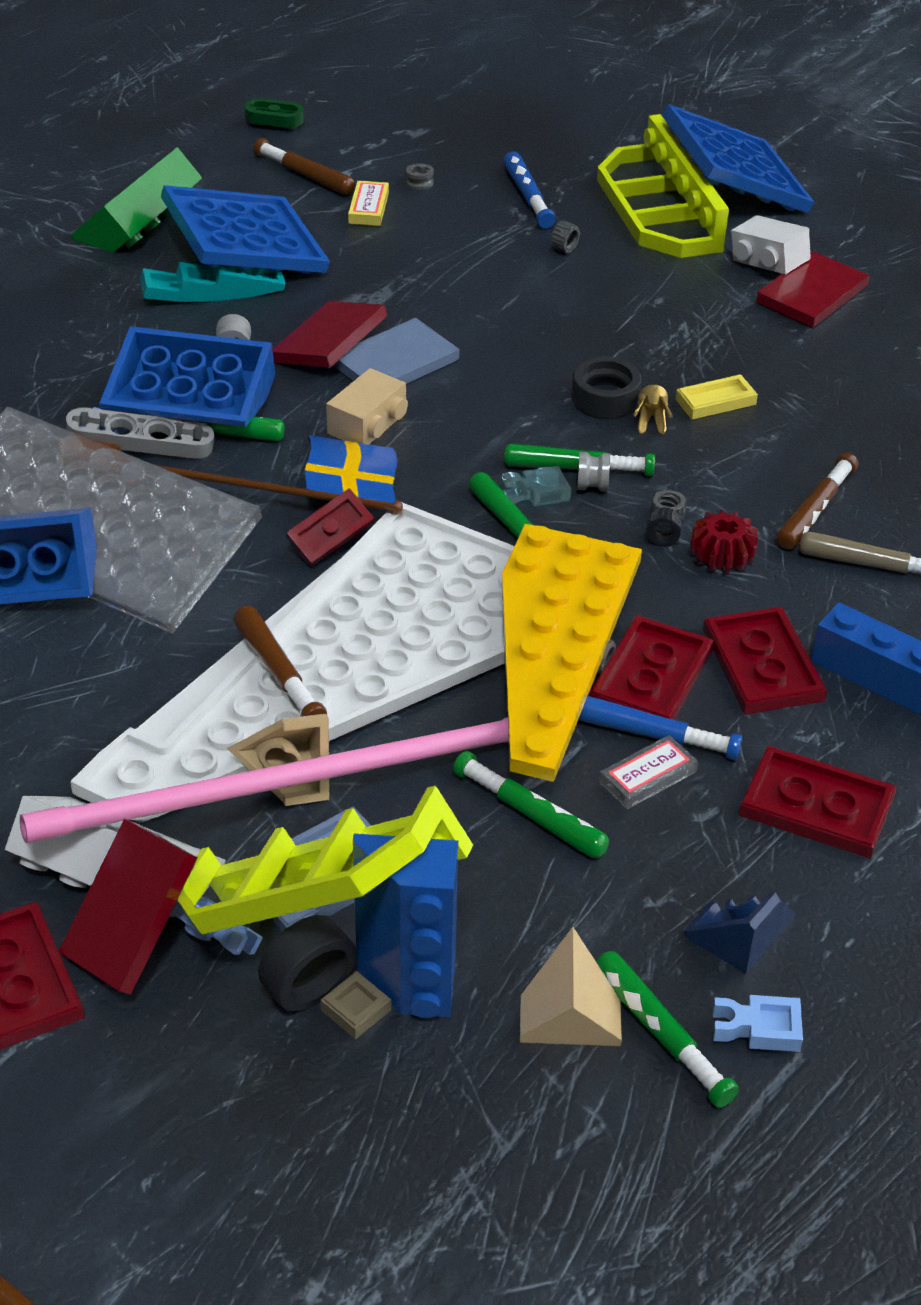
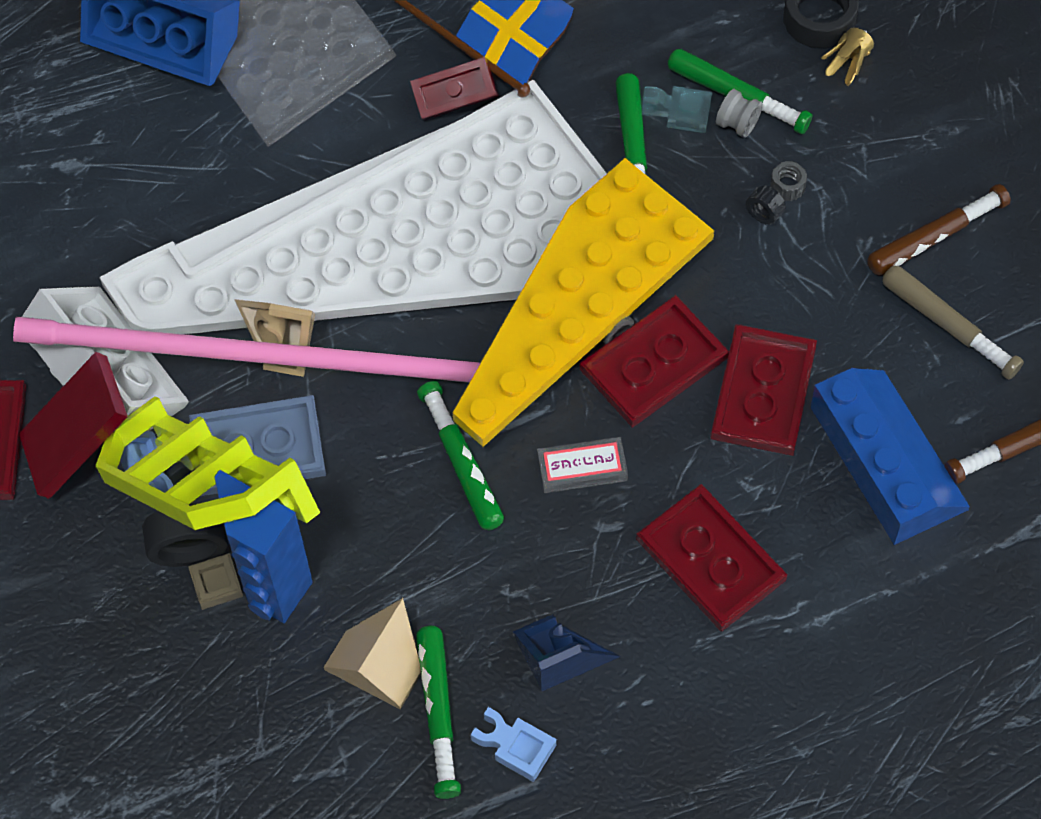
camera: 30 degrees right, 20 degrees up
reddish brown piece [233,605,327,717] -> none
blue piece [578,696,743,761] -> none
light yellow tile [676,375,758,420] -> none
dark red gear [690,509,759,574] -> none

